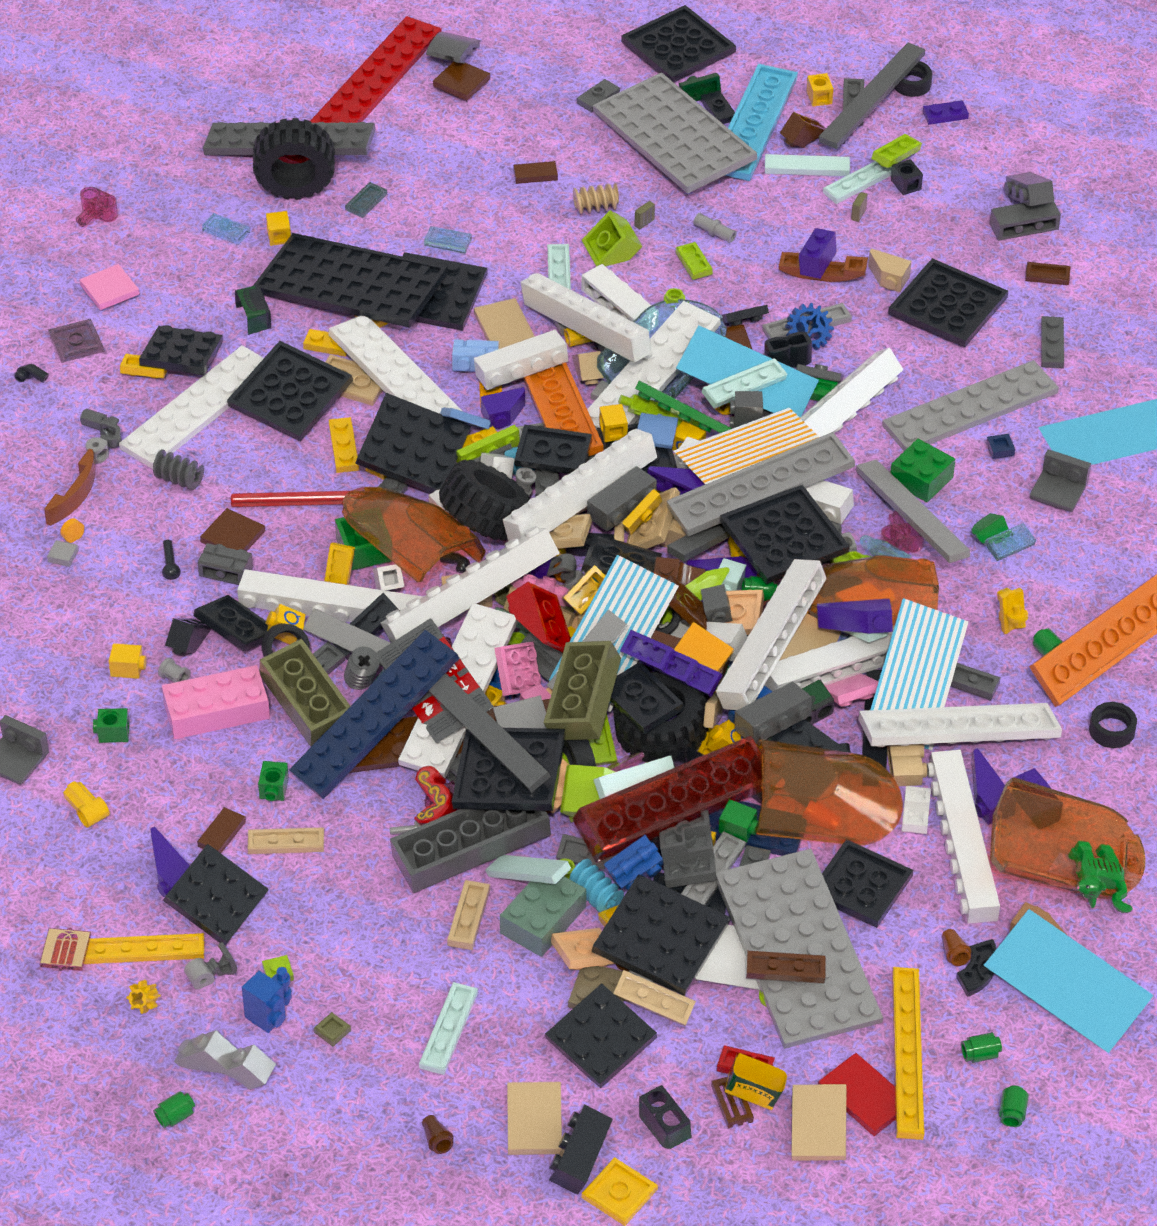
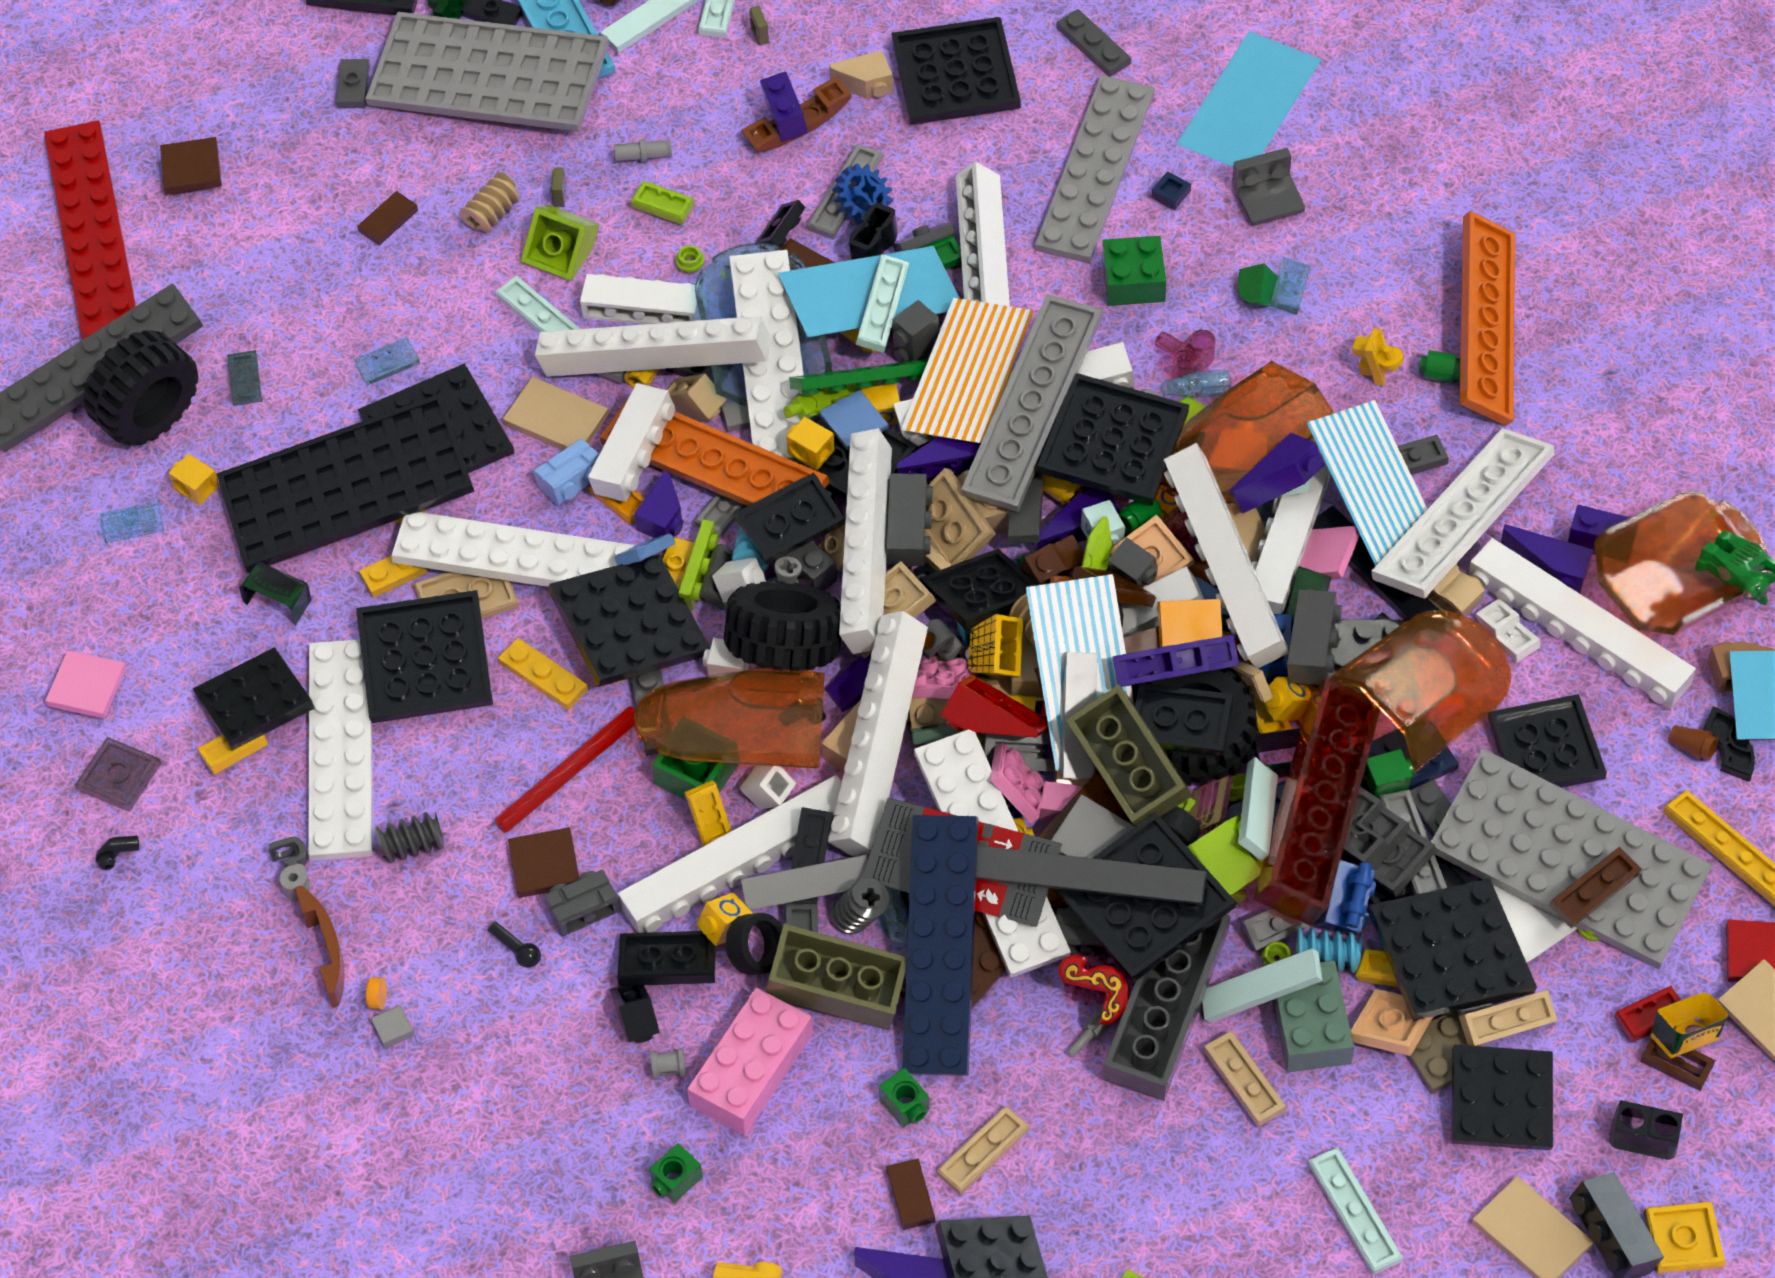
camera: 40 degrees left, 10 degrees up
dark grey bar [80,408,121,435] -> none
yellow brick [109,643,147,679] -> none
dark grey slope [426,32,481,63] -> none
yellow plate [623,489,663,535] -> none
light grey tile [856,459,970,563] -> none
black tyre [1089,702,1137,749] -> none

